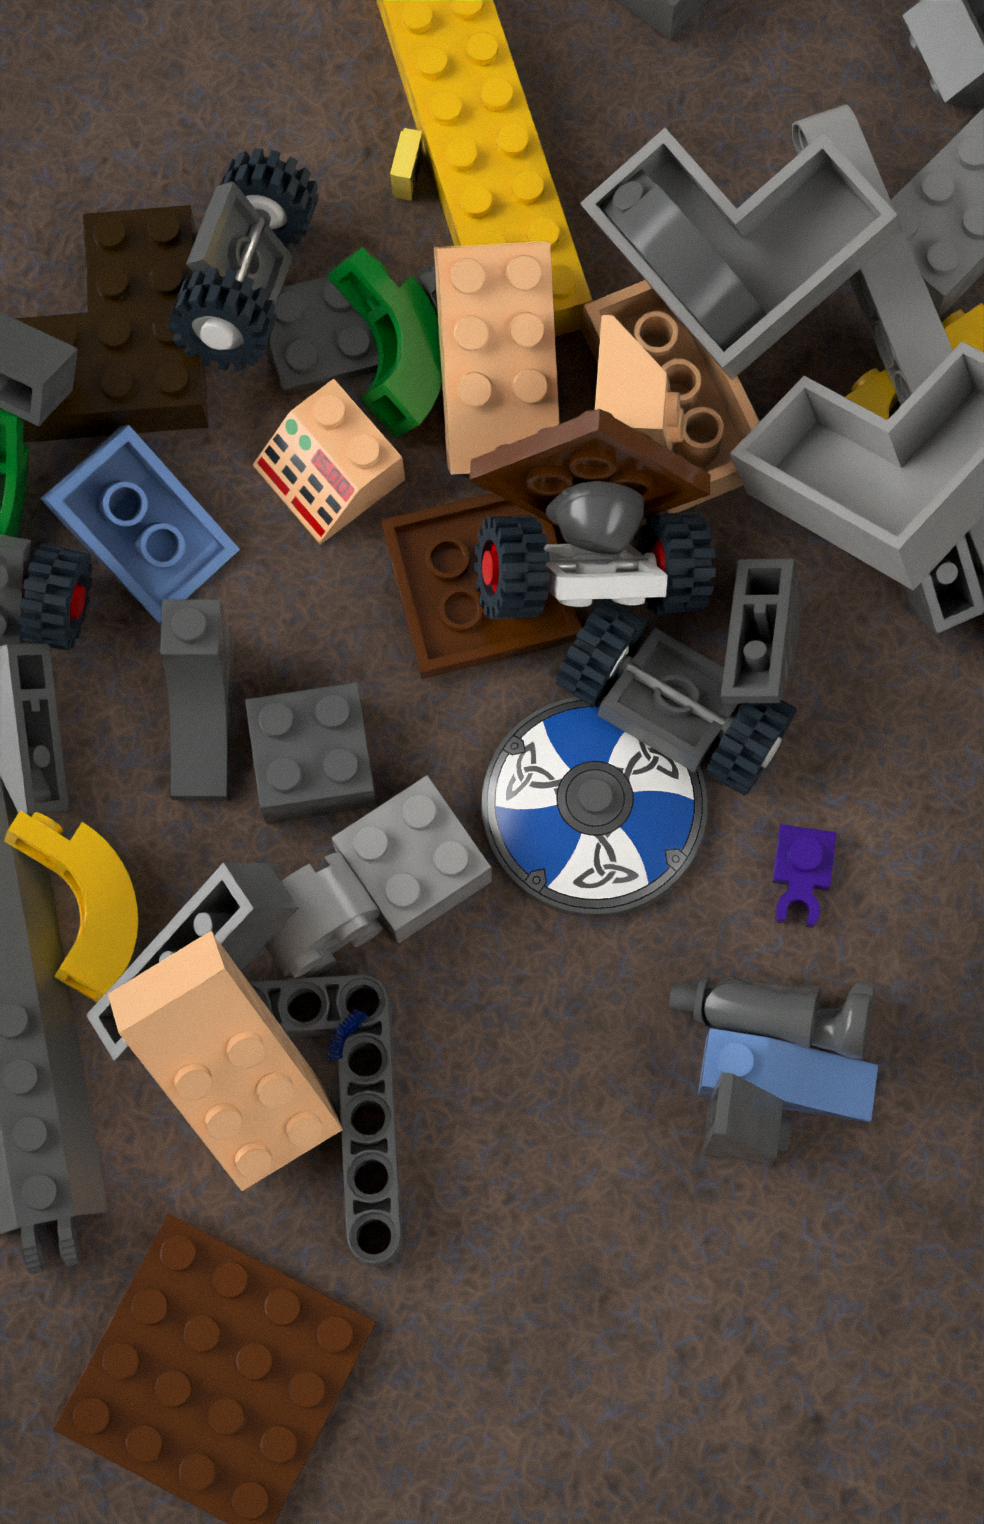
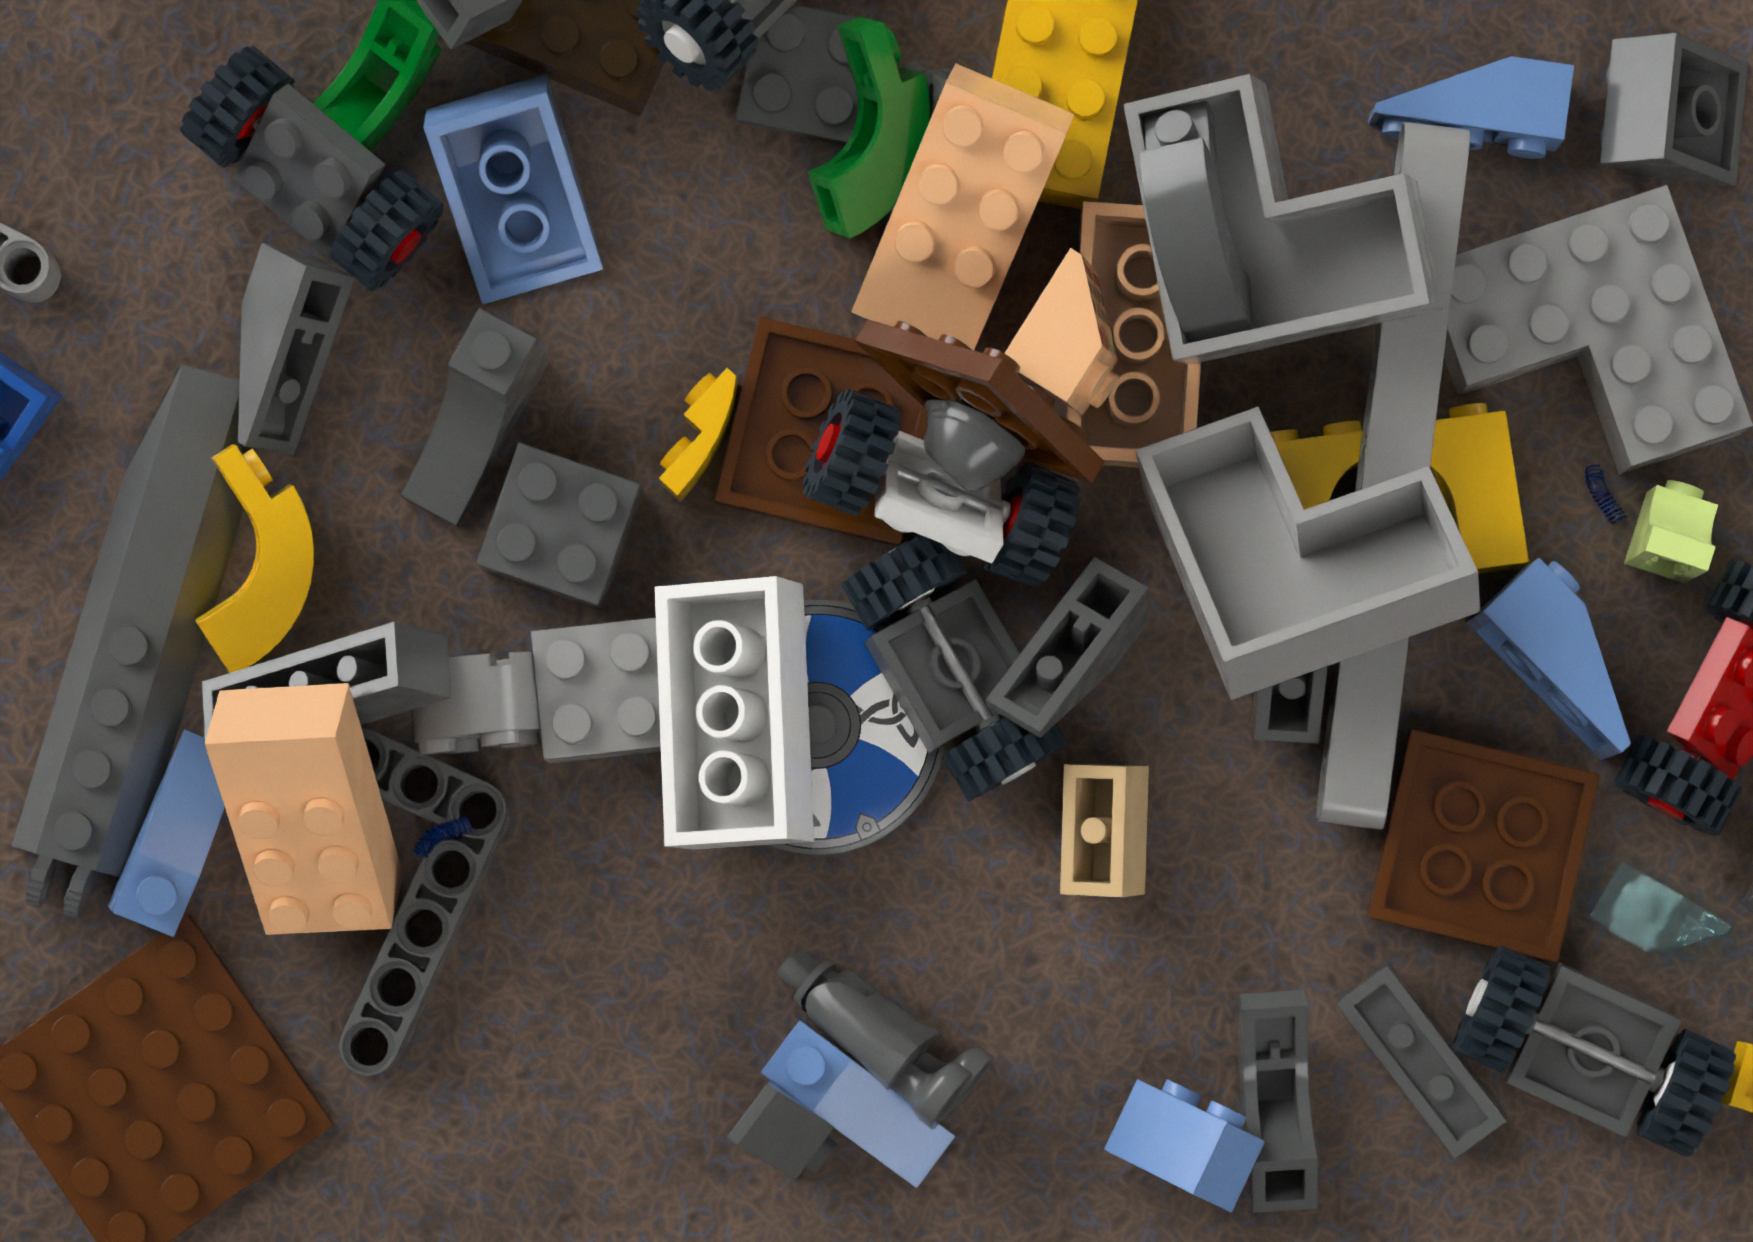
camera: 30 degrees right, 10 degrees up
light nougat slope [253,379,405,545] -> none
dark purple plate [772,824,837,928] -> none
none -> medium blue slope [107,729,225,937]
none -> white brick [655,576,814,849]
none -> yellow slope [659,368,739,502]
none -> tan brick [1060,764,1149,897]
none -> medium blue slope [1368,56,1574,159]

